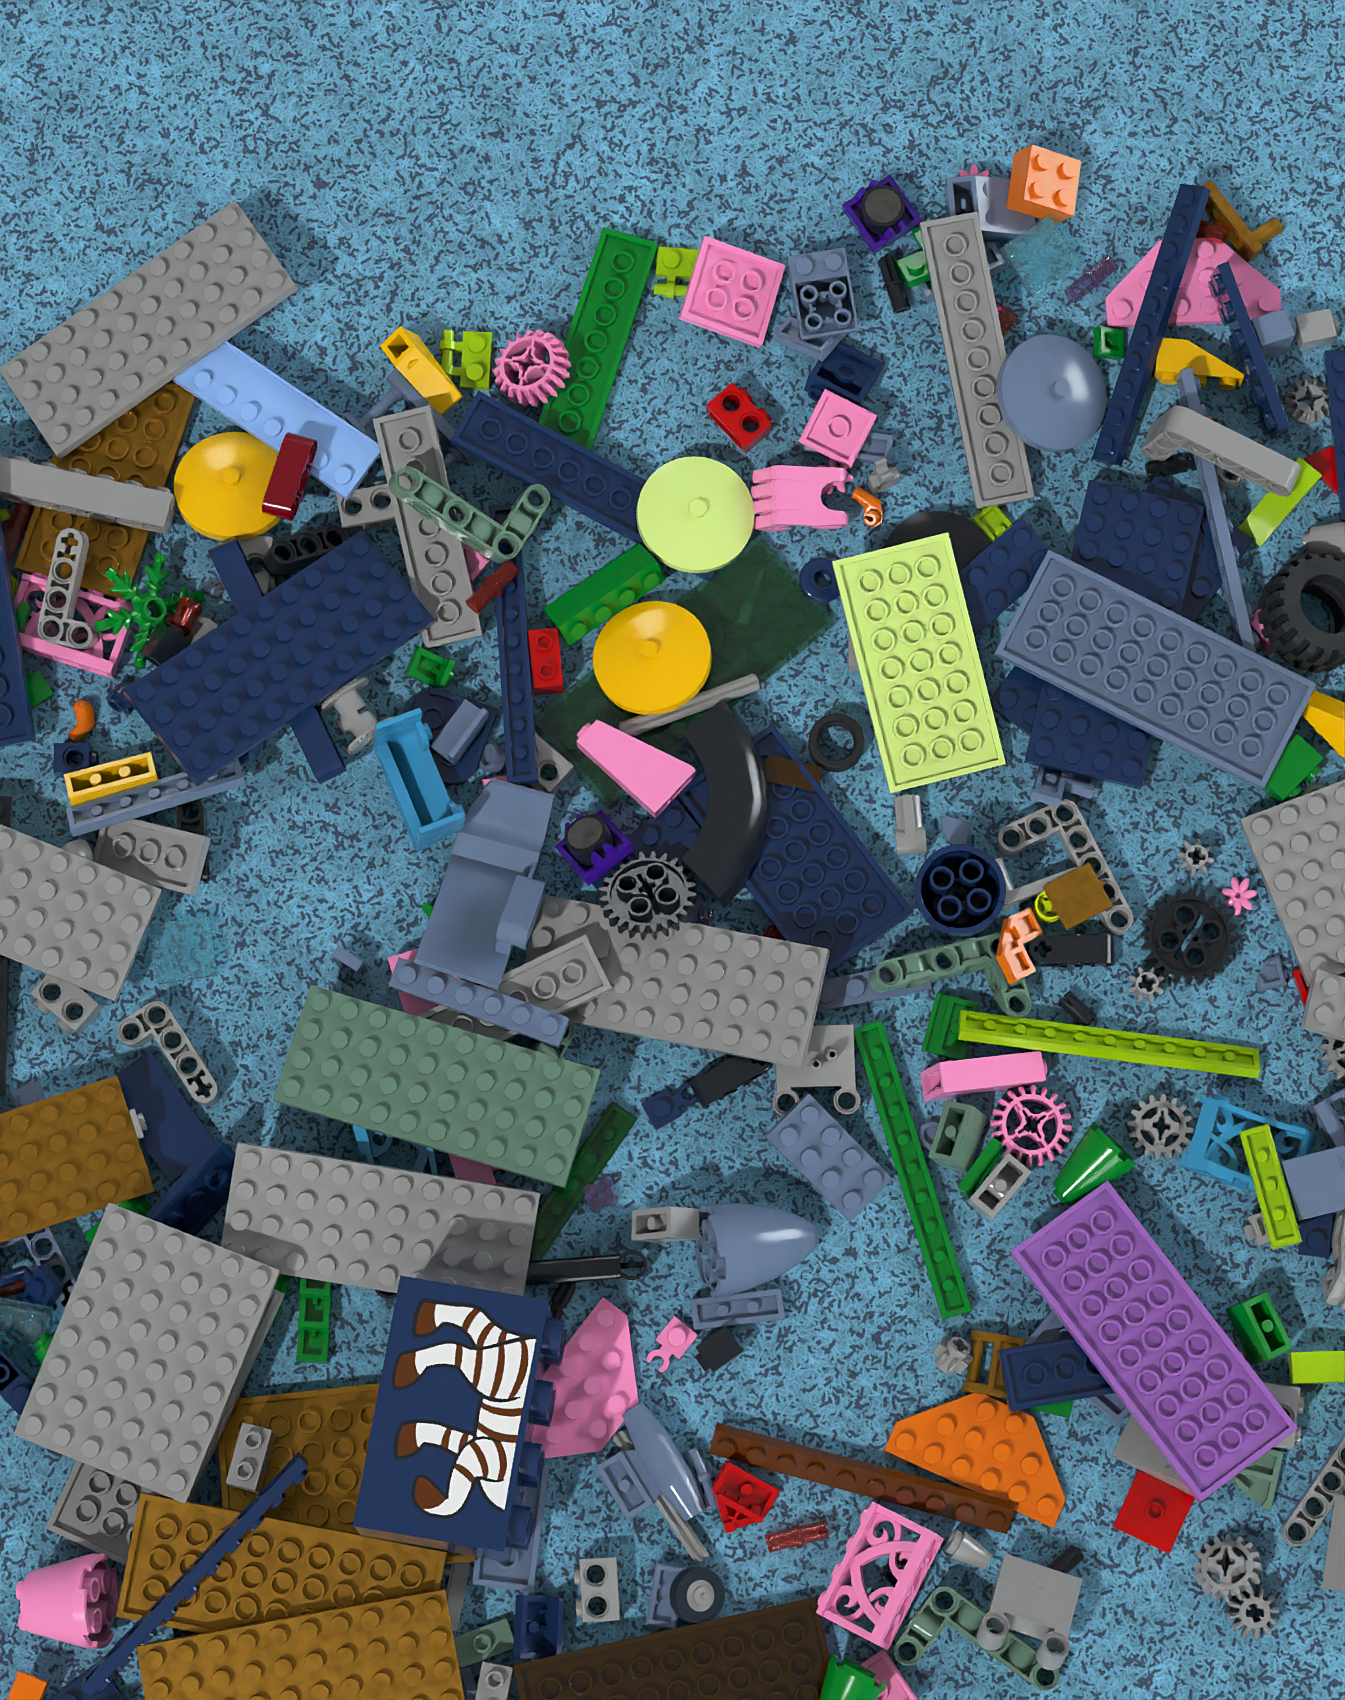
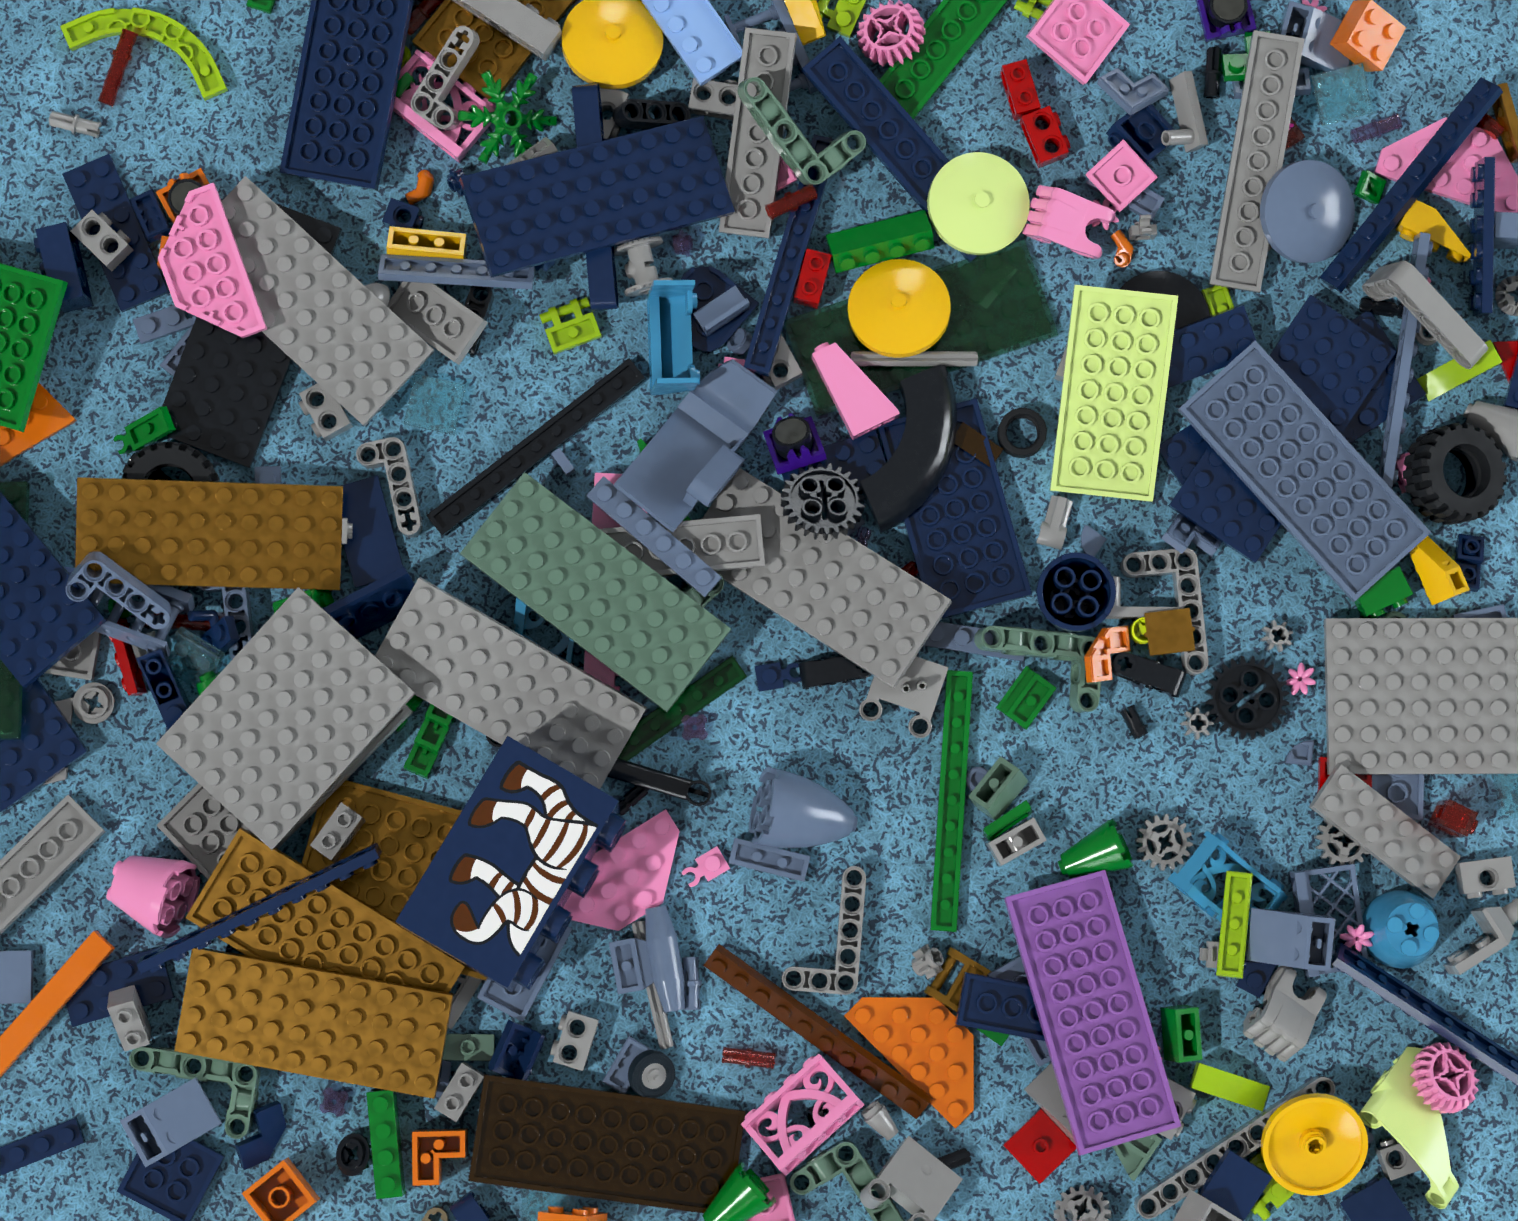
camera: 15 degrees right, 5 degrees up
green tile [26,670,55,710] -> none
black brick [138,624,192,667] -> none
clear red bush [166,596,203,636] -> none
dark red beam [262,432,318,521] -> none
green bracket [404,647,455,689] -> none
light grey brick [632,1206,700,1243] -> none
black brick [694,1326,743,1374] -> none
red slope [711,1460,780,1533] -> none
sand blue plate [764,1093,892,1222] -> none
sand blue slope [787,247,859,341] -> none
dark blue piece [799,558,840,603] -> none
bright pink slope [920,1051,1047,1102] -> none
lime plate [958,1010,1260,1079] -> none
bright pink gear [990,1085,1072,1167] -> none
none -> black plate [426,358,645,536]
none -> lime plate [539,297,602,355]
none -> clear purple plate [673,230,693,257]
none -> light grey beam [782,866,866,995]
none -> red brick [1000,59,1041,121]
none -> light grey piece [1161,71,1208,153]

